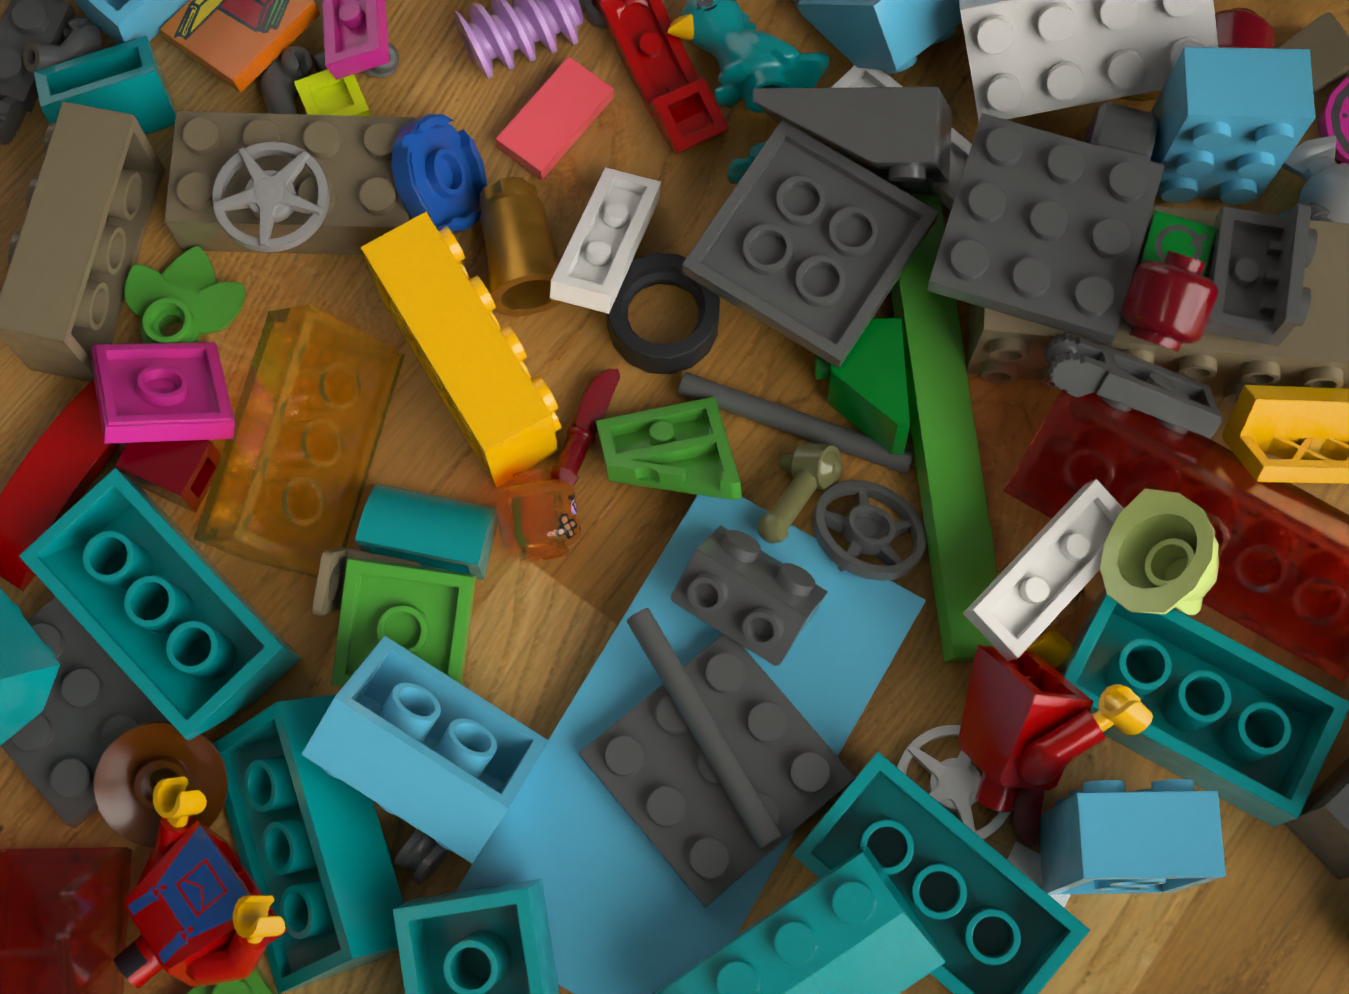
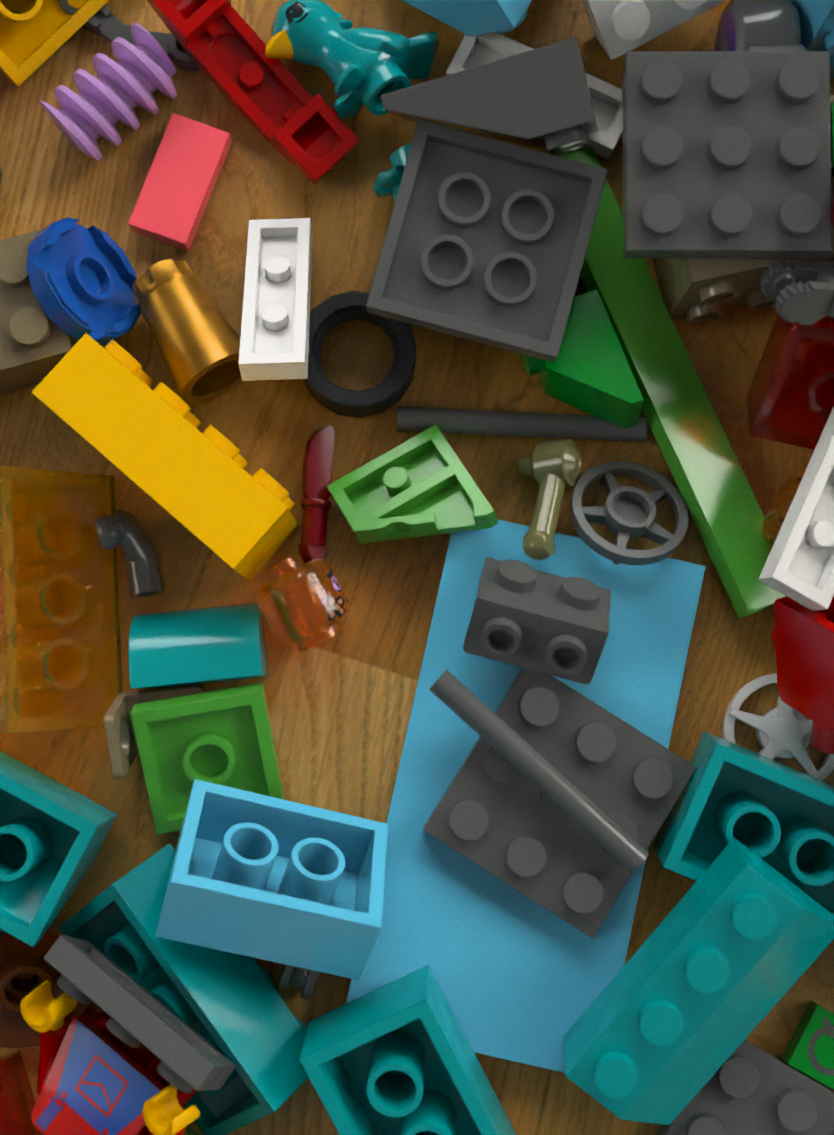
camera: 20 degrees left, 10 degrees up
none -> dark grey plate [44,935,236,1094]
none -> dark grey arm [95,510,163,598]

